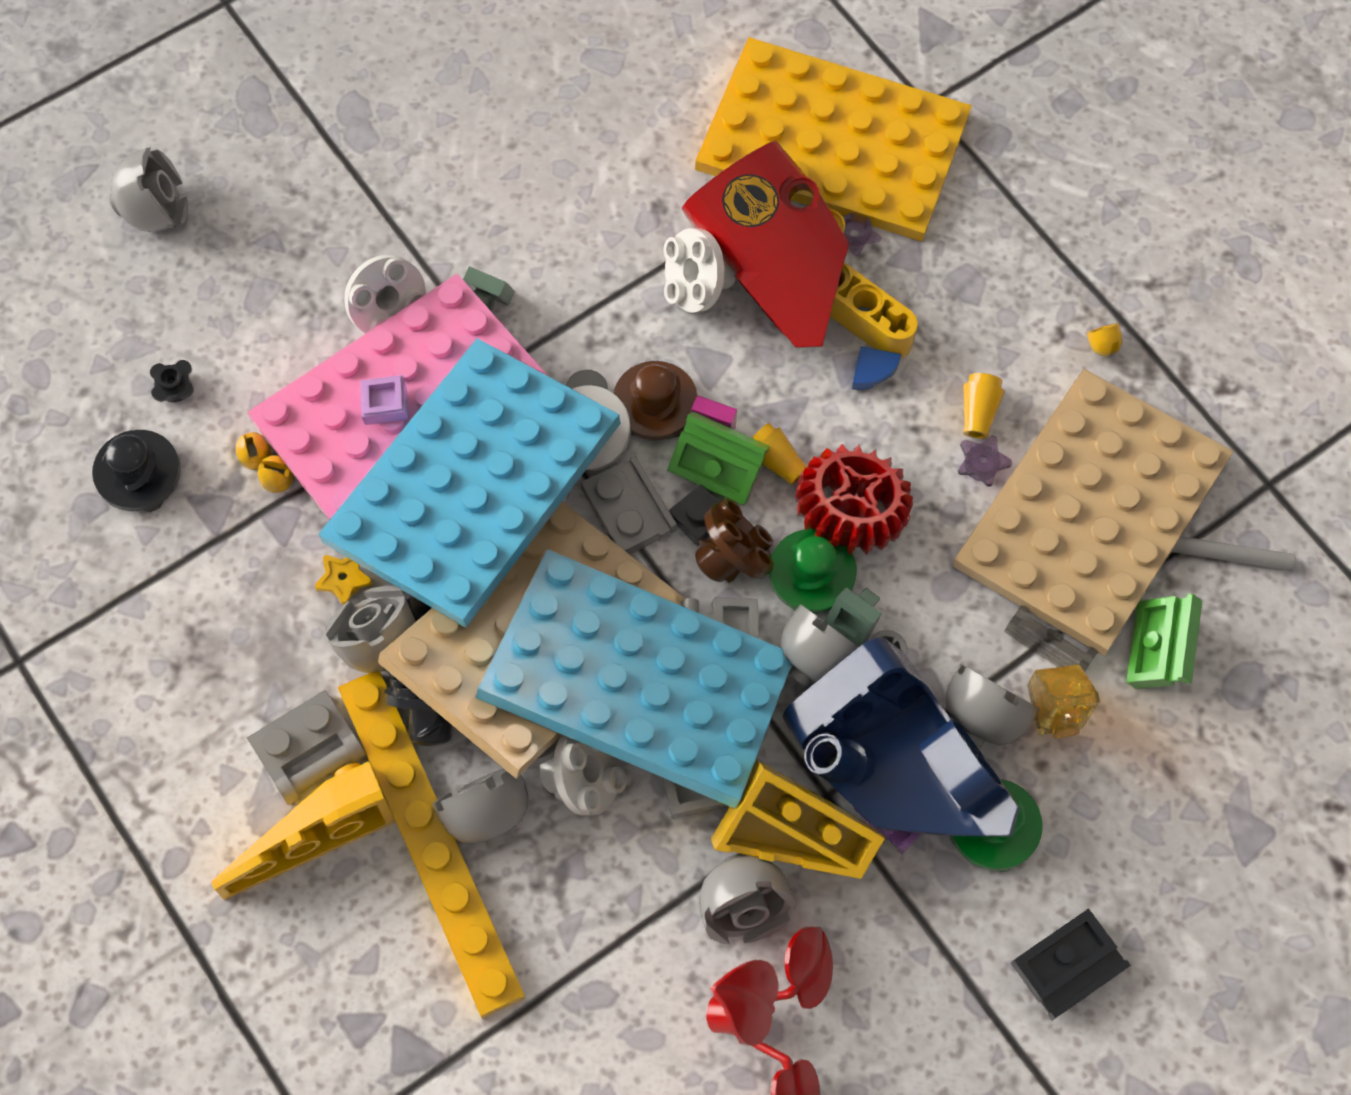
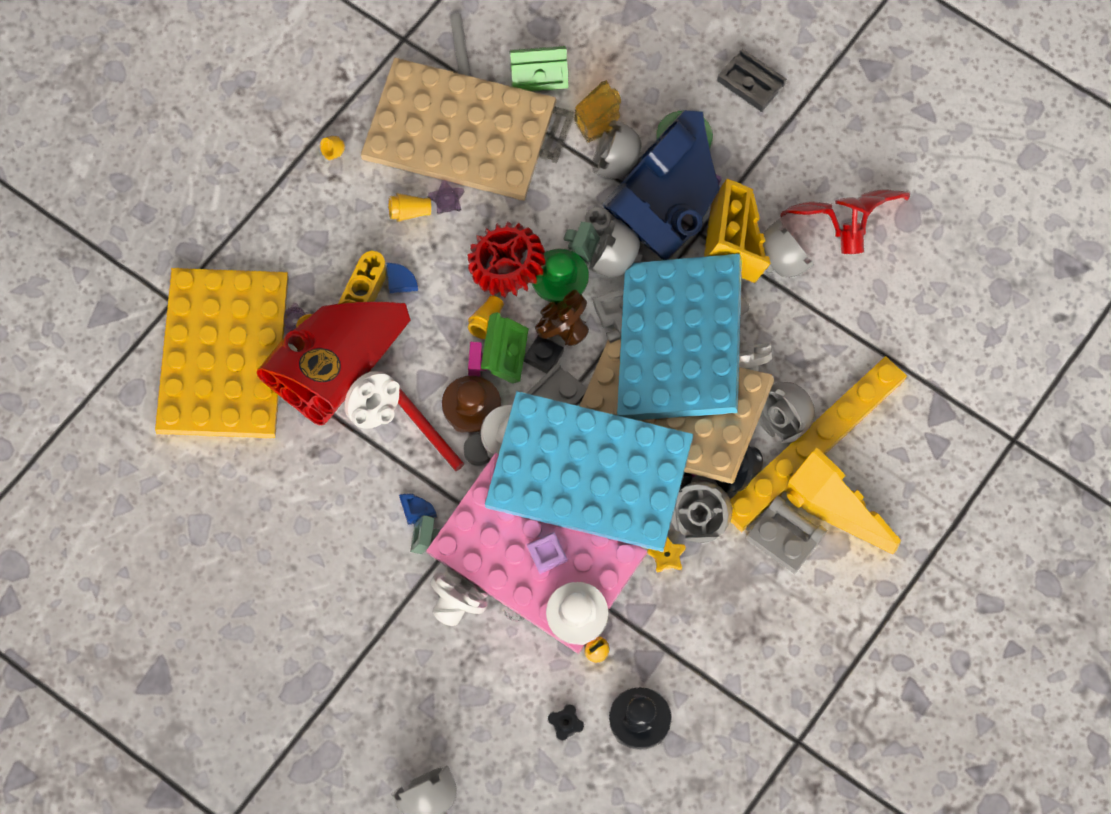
camera: 110 degrees left, 0 degrees up
yellow hinge [257,455,294,493] -> none
none -> red bar [398,388,464,471]
none -> blue tile [399,494,437,525]
none -> white plate [546,582,608,645]

